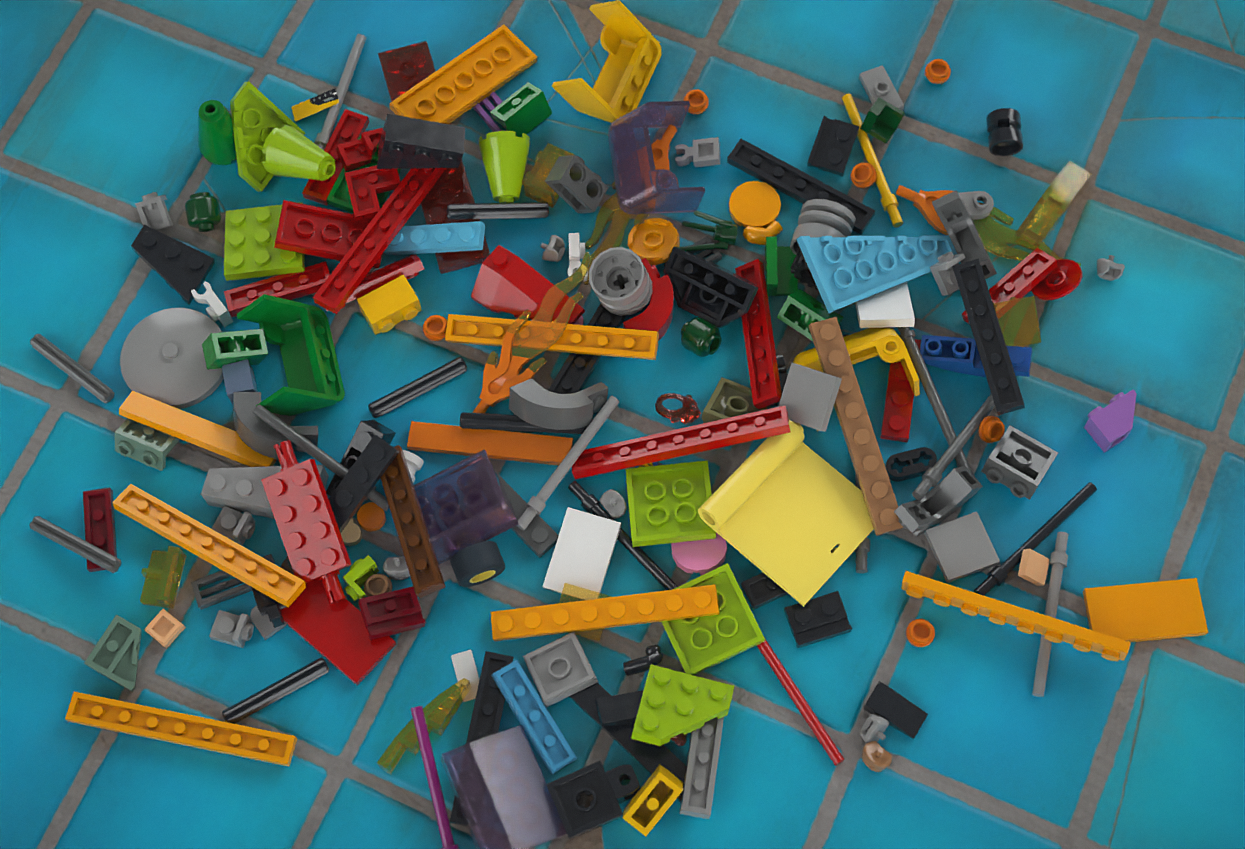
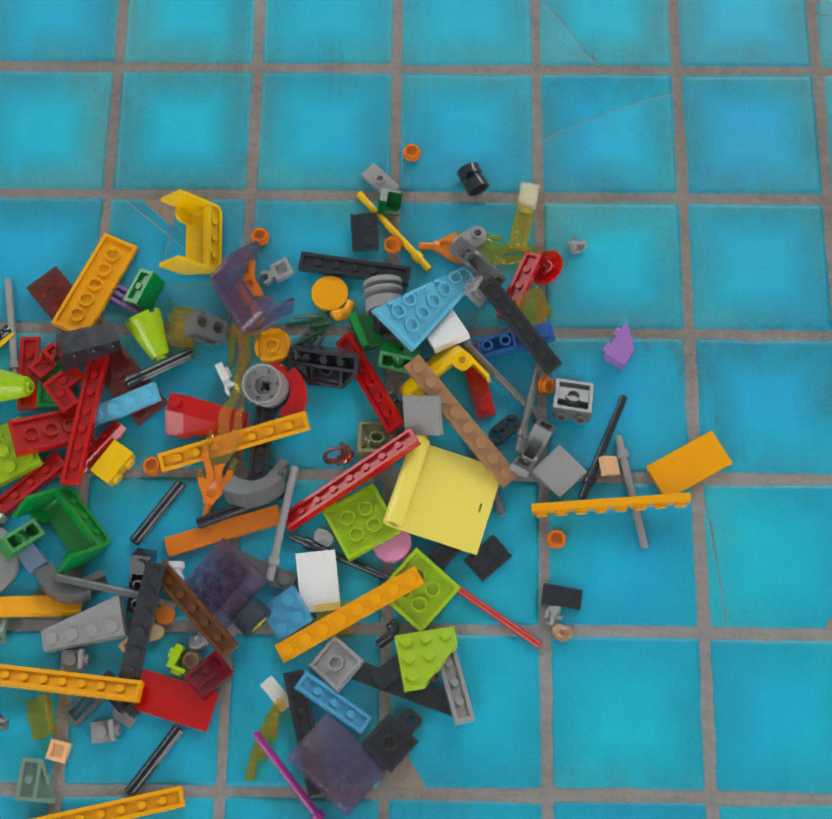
camera: 25 degrees left, 5 degrees up
plate [261,440,352,604] -> none
light grey piece [540,235,565,262] -> none
yellow brick [623,764,683,836] -> none
dark green head [681,317,721,357] -> none
none -> dark azure plate [265,586,314,642]

